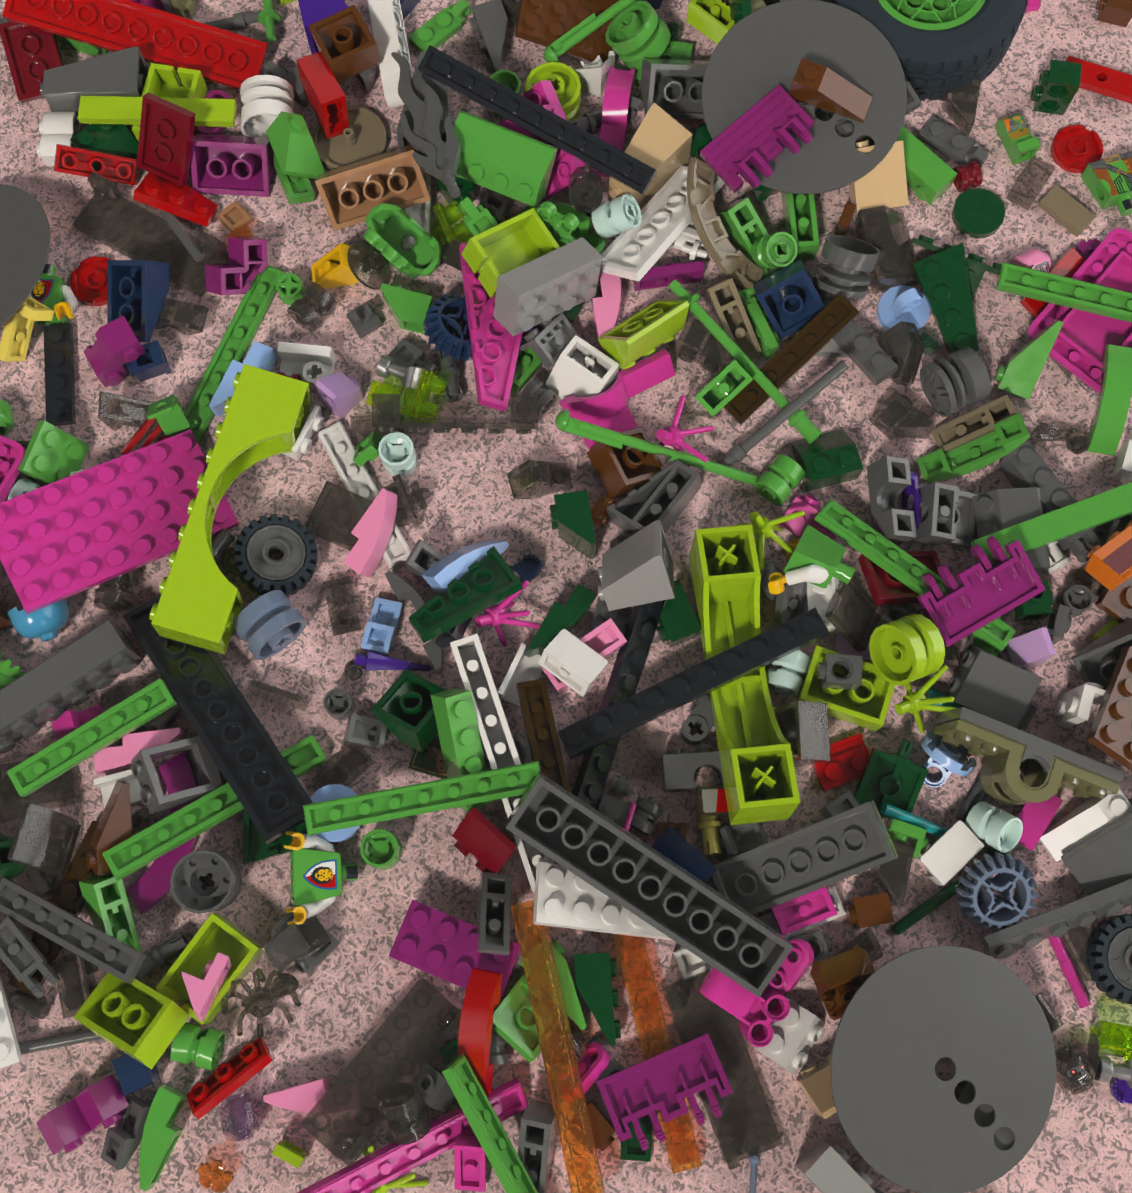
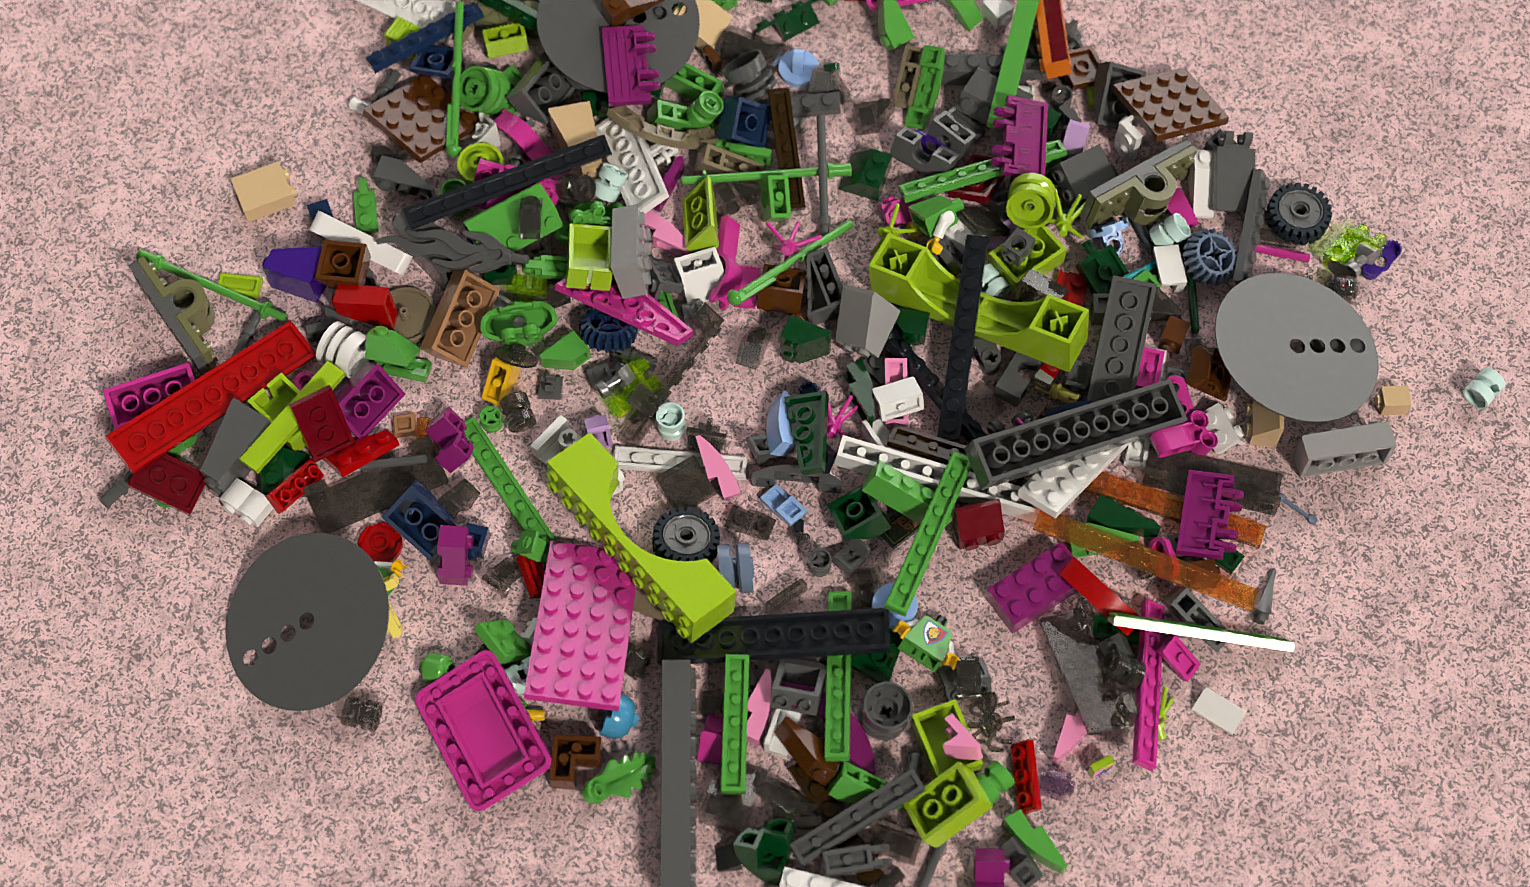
camera: 55 degrees left, 10 degrees down
black plate [43,323,76,426] -> none
dark blue brick [112,1050,161,1096] -> none
clear orange plant [197,1159,234,1193] -> none
light blue slope [209,341,278,417] -> none
bright green plate [353,430,382,467] -> none
dark purple piece [354,650,431,672] -> none
bright green wheel [360,829,403,870] -> none
dark grey slope [476,872,511,955] -> none
bright green plate [492,974,567,1063] -> none
bright green wheel [754,454,806,506] -> none
dark green wing [912,242,979,353] -> none
dark grey wheel [920,347,991,417] -> none
clear smoke piece [1032,422,1089,454] -> none
none -> clear smoke slope [519,196,543,239]

